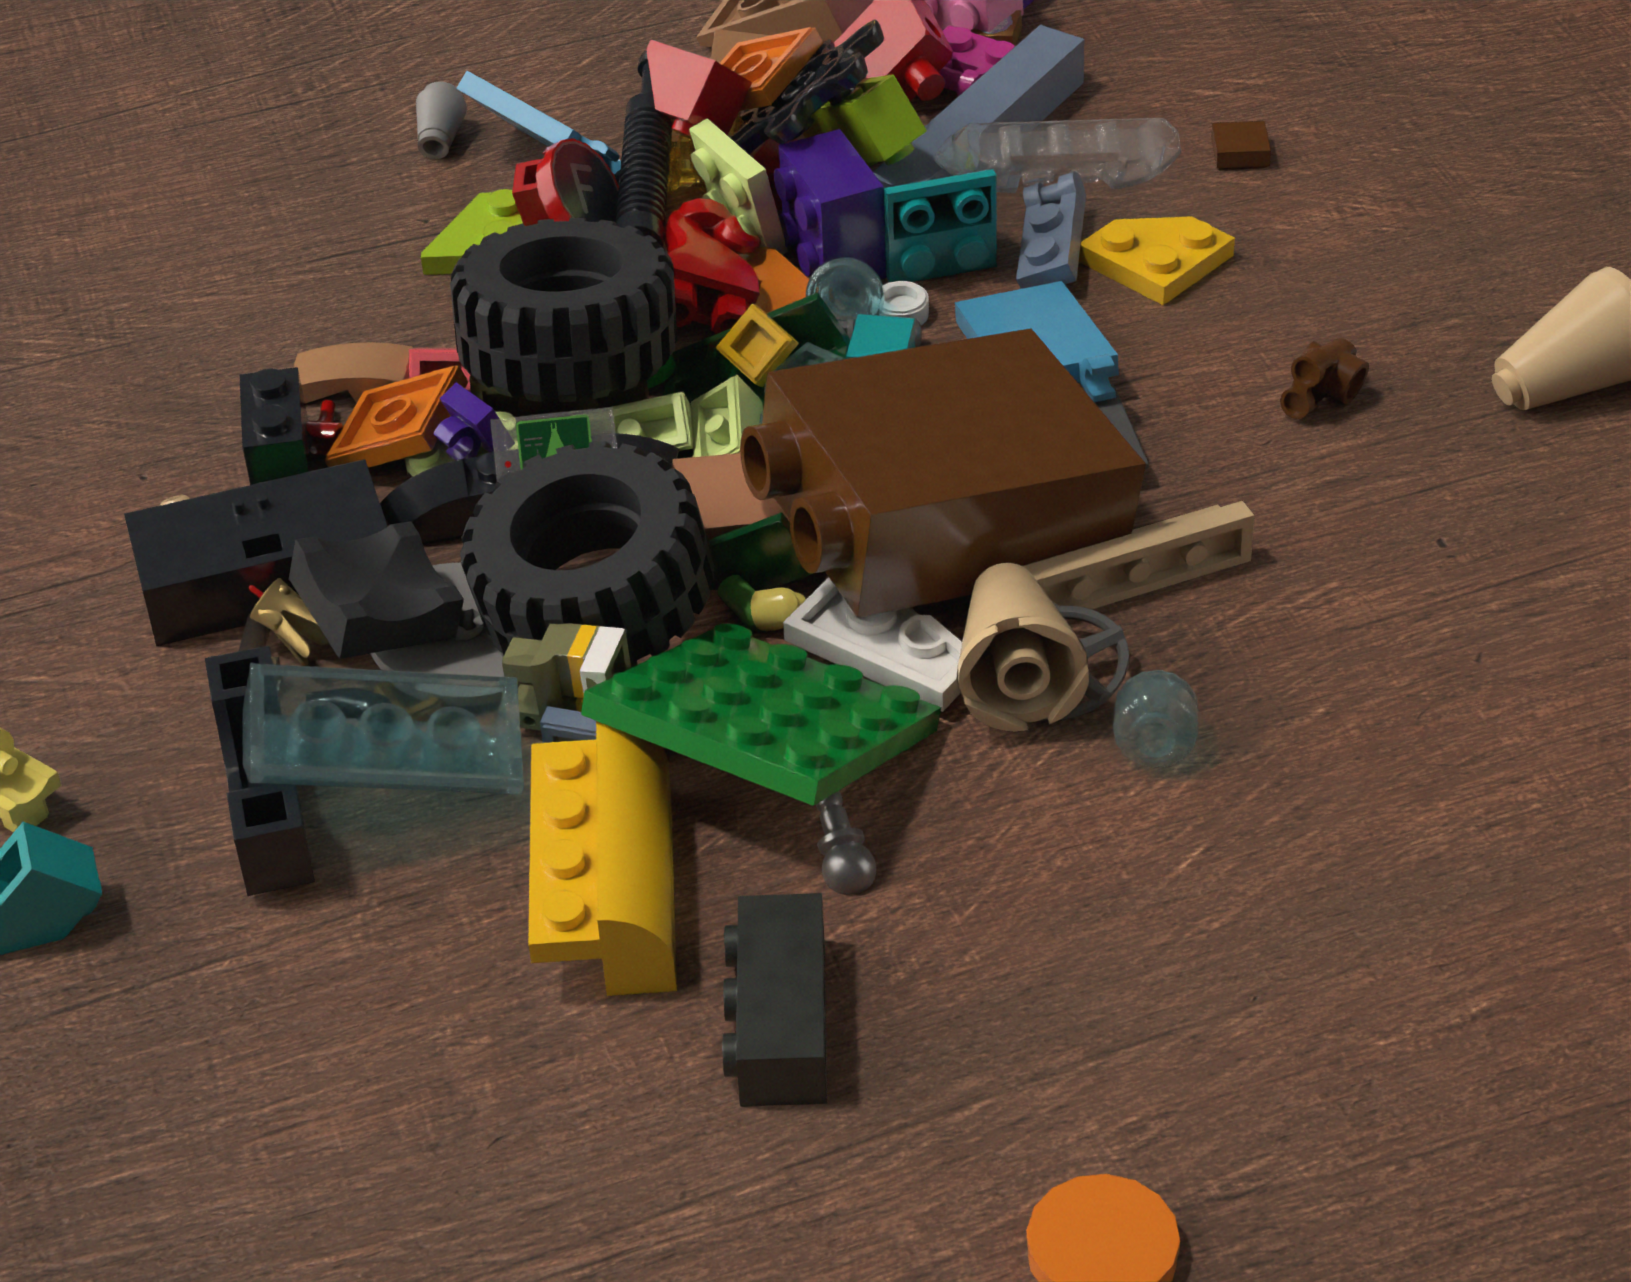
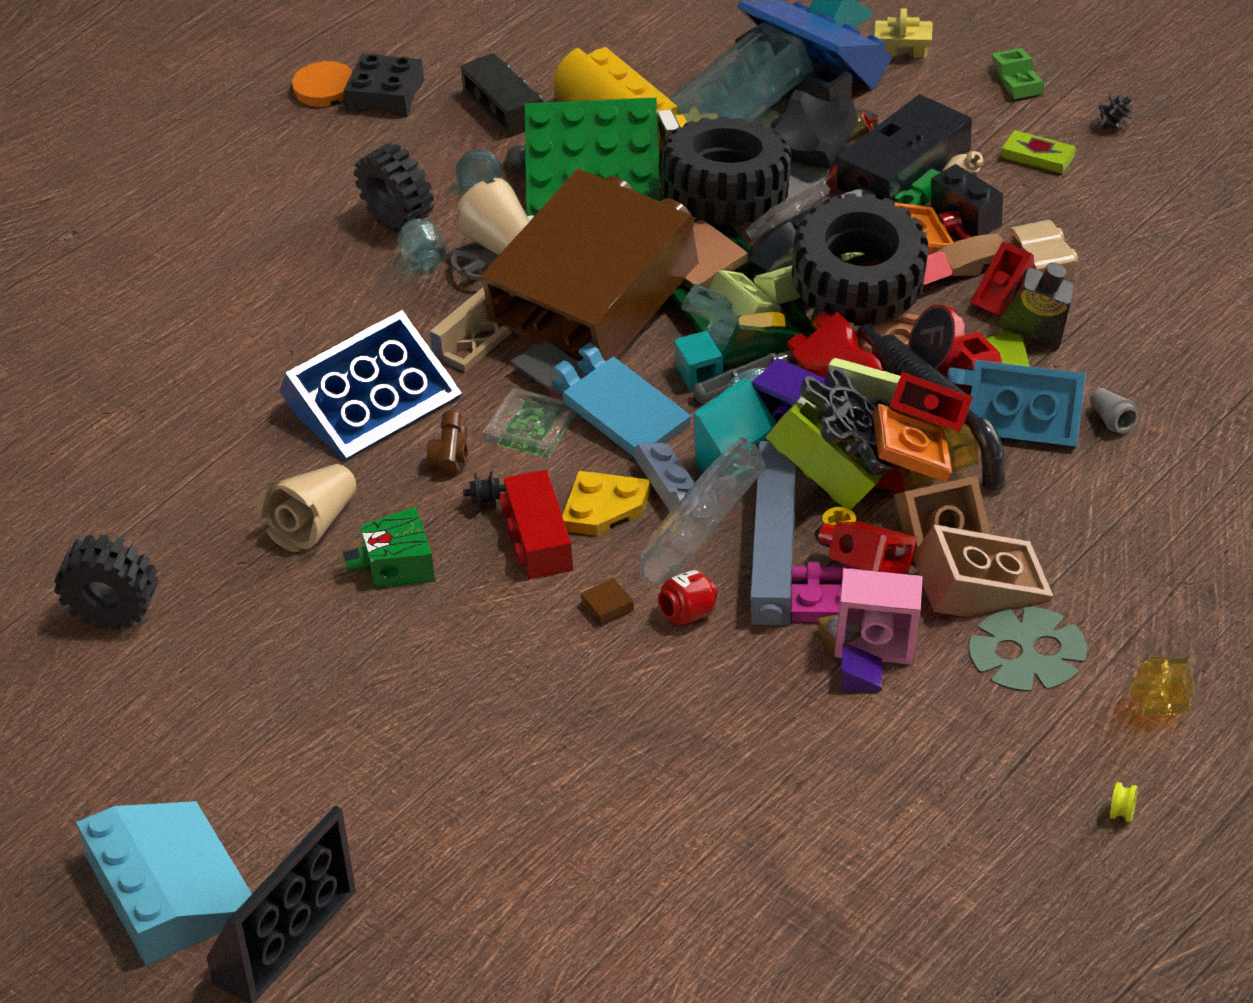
camera: 150 degrees right, 0 degrees up
none -> blue slope [279,310,462,461]
none -> green torso [342,507,435,587]
none -> black brick [343,53,424,117]
none -> black tyre [354,143,434,233]
none -> clear light blue brick [456,149,502,191]
none -> black wheel [463,471,505,510]
none -> clear tile [482,388,578,459]
none -> red brick [499,469,573,579]
none -> red head [658,570,717,626]
none -> blue slope [737,0,892,90]
none -> red slope [970,241,1034,317]
none -> black torso [995,262,1074,349]
none -> lime tile [1001,130,1076,174]
none -> tan brick [1009,219,1078,281]

